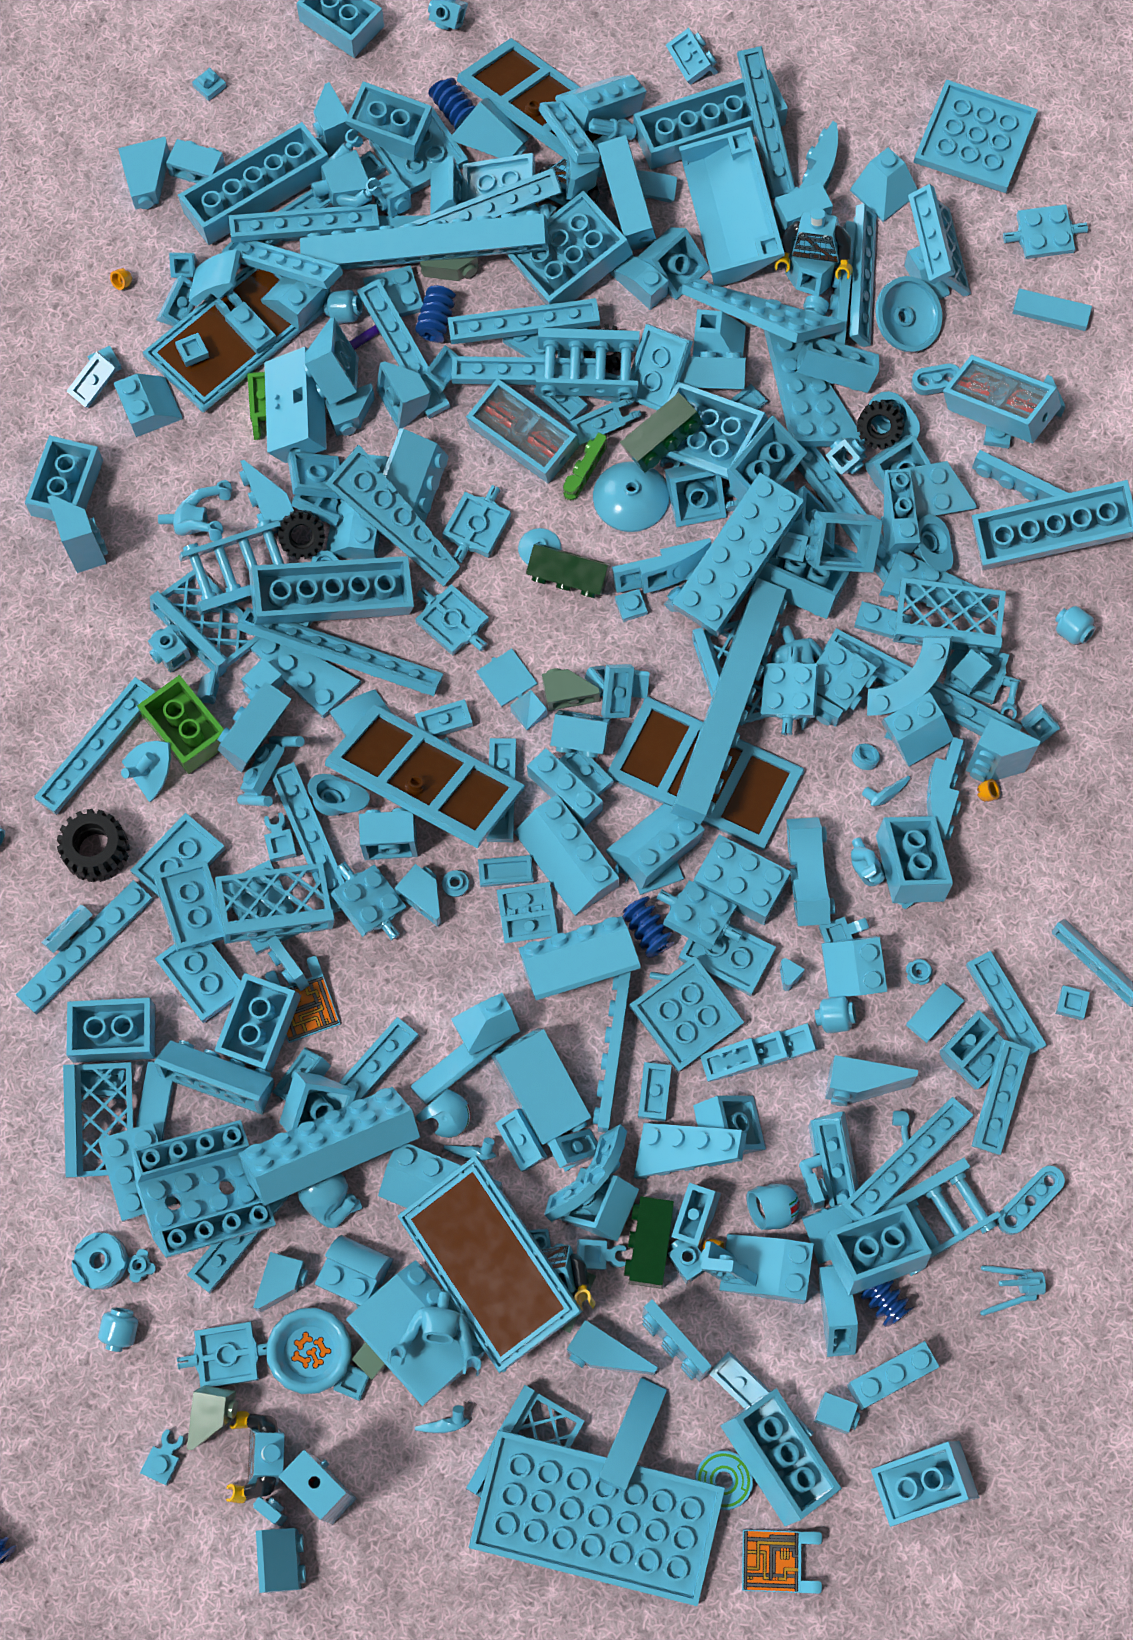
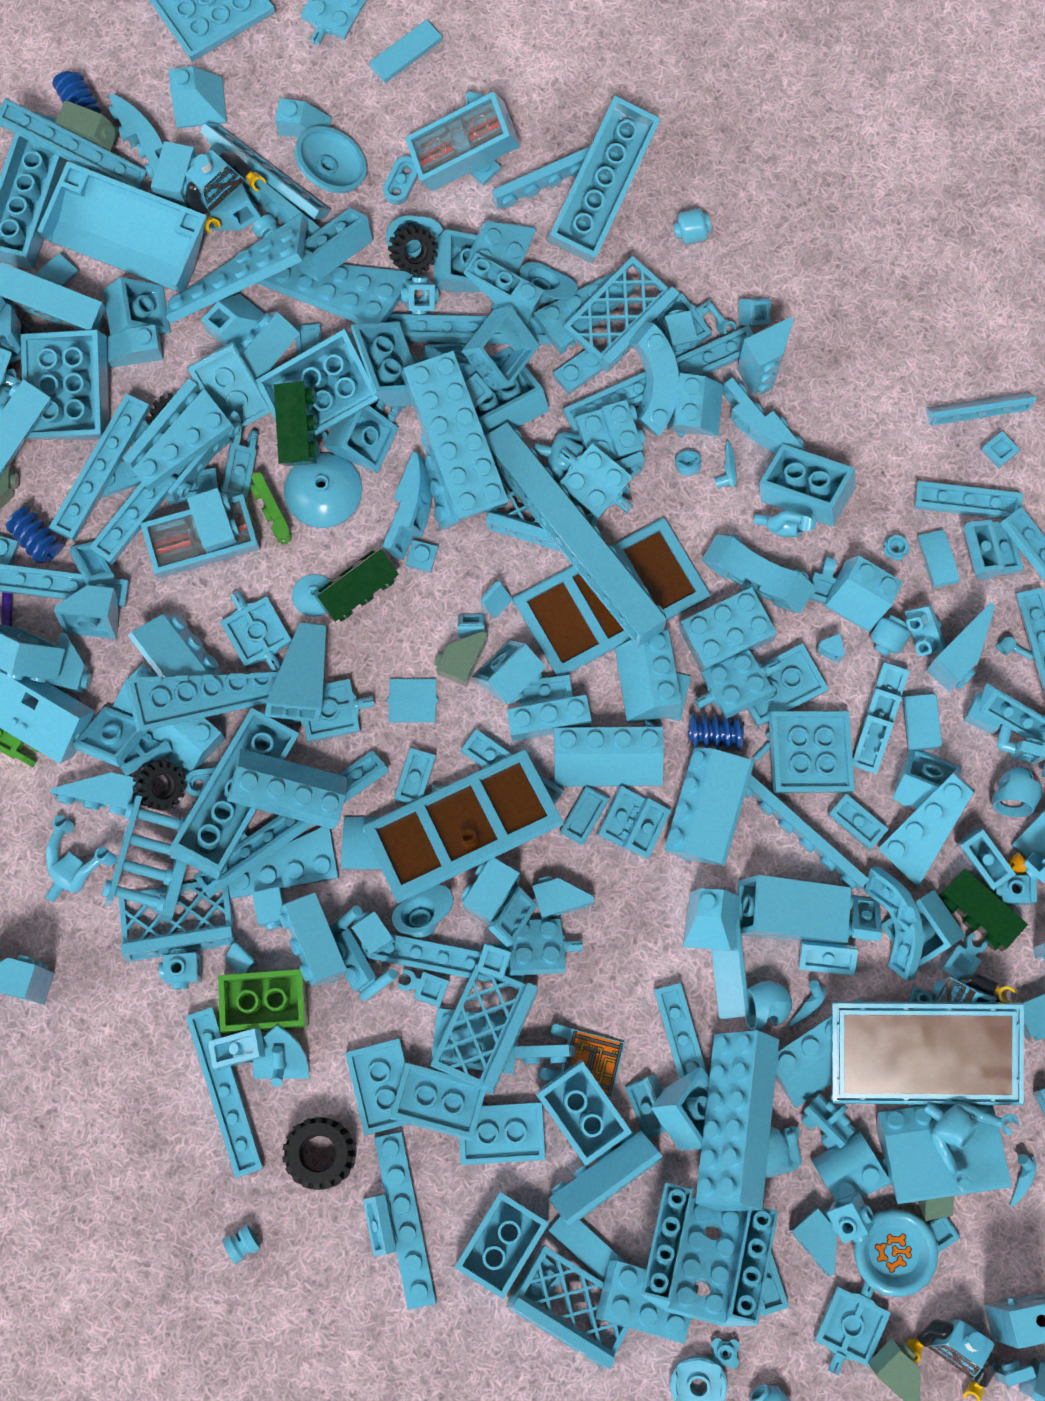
camera: 55 degrees left, 5 degrees up
medium azure plate [442,870,469,897] -> none
medium azure slope [510,690,547,730] -> none
medium azure plate [601,664,634,718] -> none
medium azure fence [908,184,971,296] -> none
light orange hinge [977,779,1000,802] -> none
none -> blue piece [52,71,101,113]
none -> sand green slope [55,101,119,151]
none -> medium azure wing [132,389,235,492]
none -> medium azure brick [187,488,239,553]
none -> medium azure slope [208,1028,265,1069]
none -> medium azure slope [227,749,347,830]
none -> medium azure slope [264,622,326,722]
none -> medium azure brick [351,911,395,958]
none -> medium azure plate [476,944,512,979]
none -> medium azure plate [488,887,537,947]
none -> medium azure hips [801,1093,856,1149]
none -> medium azure brick [827,1192,874,1244]
none -> medium azure slope [903,694,942,751]
none -> medium azure hips [905,604,946,657]

